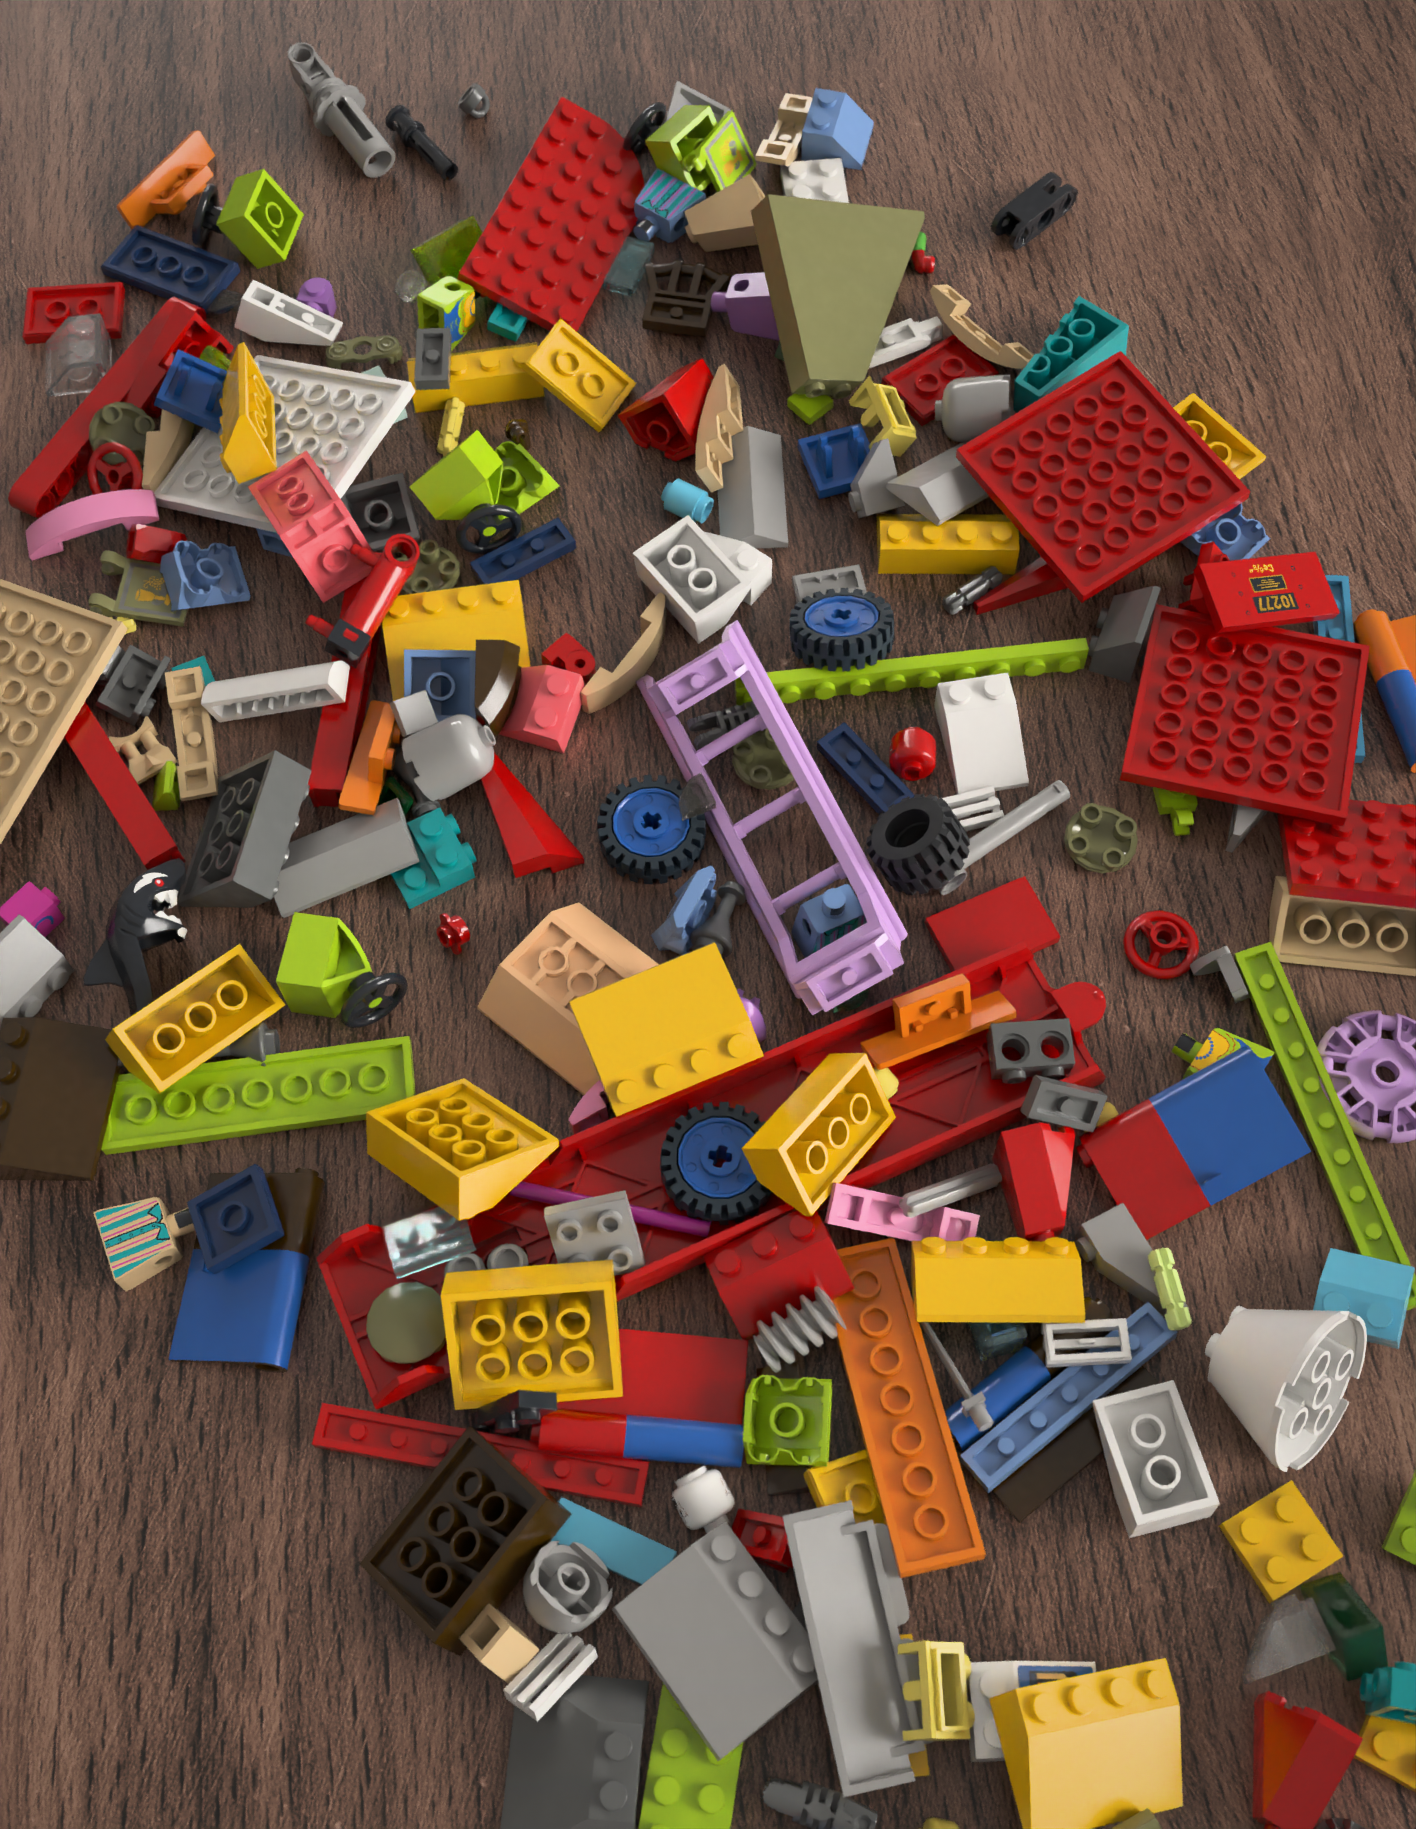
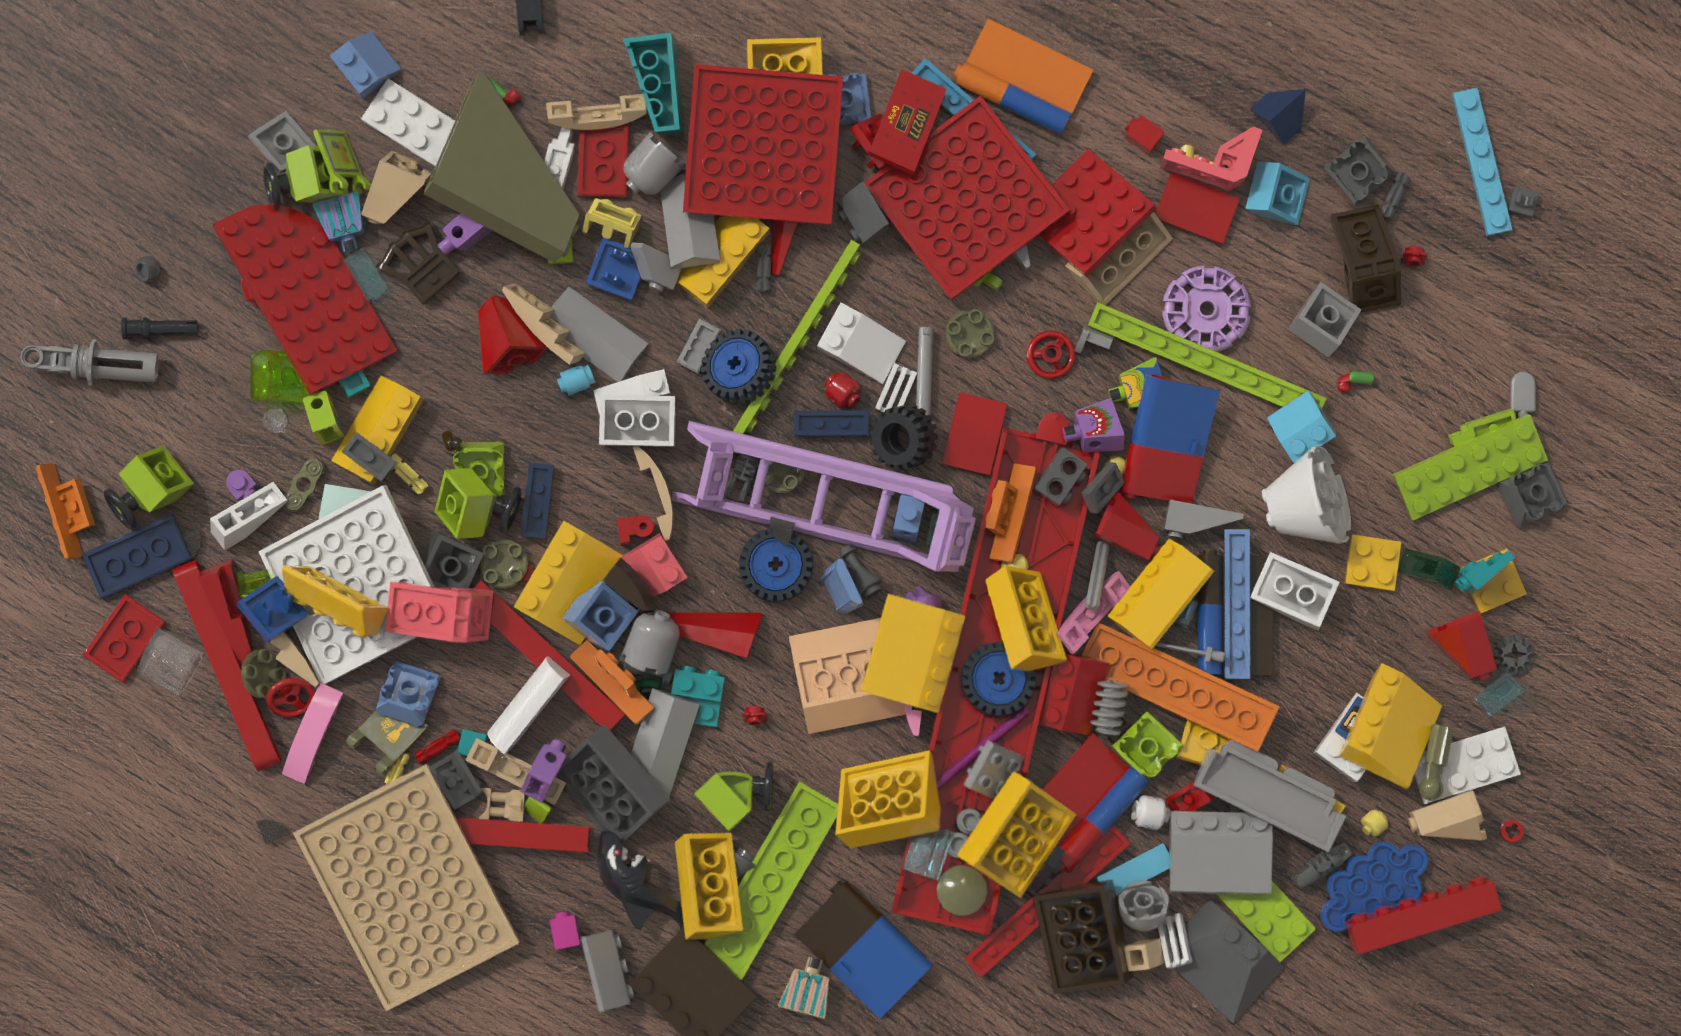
camera: 50 degrees left, 20 degrees up
red rock [126,524,187,564] -> none
dark blue plate [187,1164,285,1274] -> none
red piece [305,534,420,668] -> none
light grey tile [389,690,438,737] -> none
yellow tile [522,318,637,432] -> none
tan slope [755,93,813,166] -> none
light yellow window [897,1640,975,1741] -> none
white tile [1041,1318,1132,1368] -> none
yellowish green axle [1148,1248,1192,1330] -> none
clear slope [1242,1594,1336,1685] -> none
none -> red axle [414,730,461,764]
none -> medium lavender torso [520,740,566,803]
none -> medium lavender torso [1063,398,1125,453]

